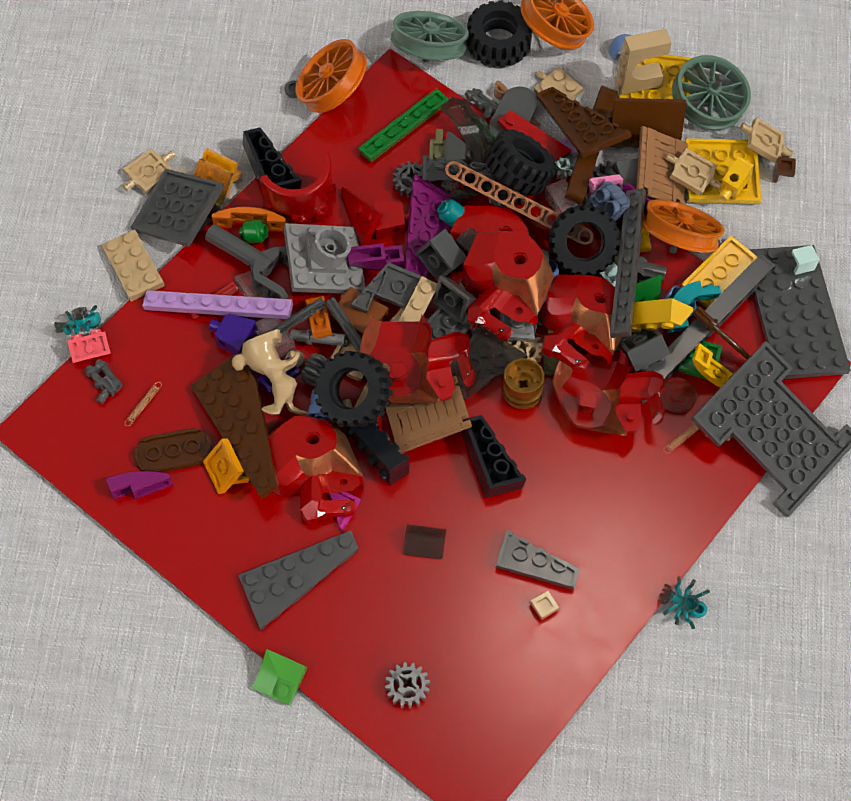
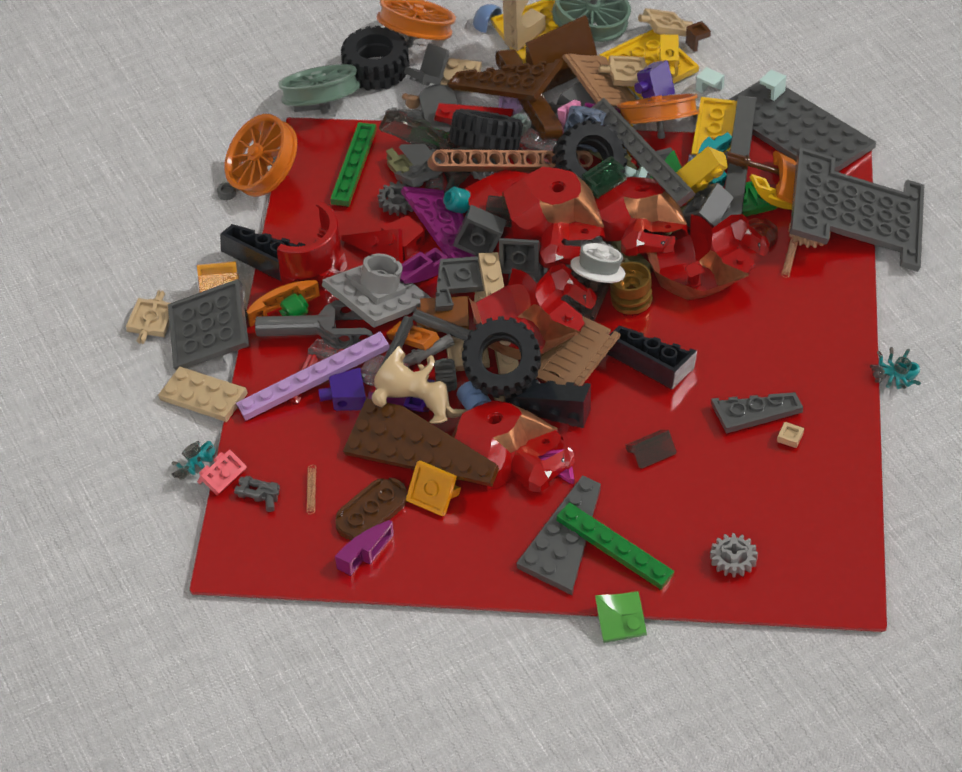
camera: 30 degrees left, 15 degrees down
none -> dark grey bracket [404,43,449,86]
none -> green plate [556,502,674,590]
none -> white piece [571,243,625,291]
none -> clear green hinge [582,156,627,199]
none -> torso [634,60,676,98]
none -> light aqua panel [696,67,725,93]
none -> orange slope [773,151,796,204]

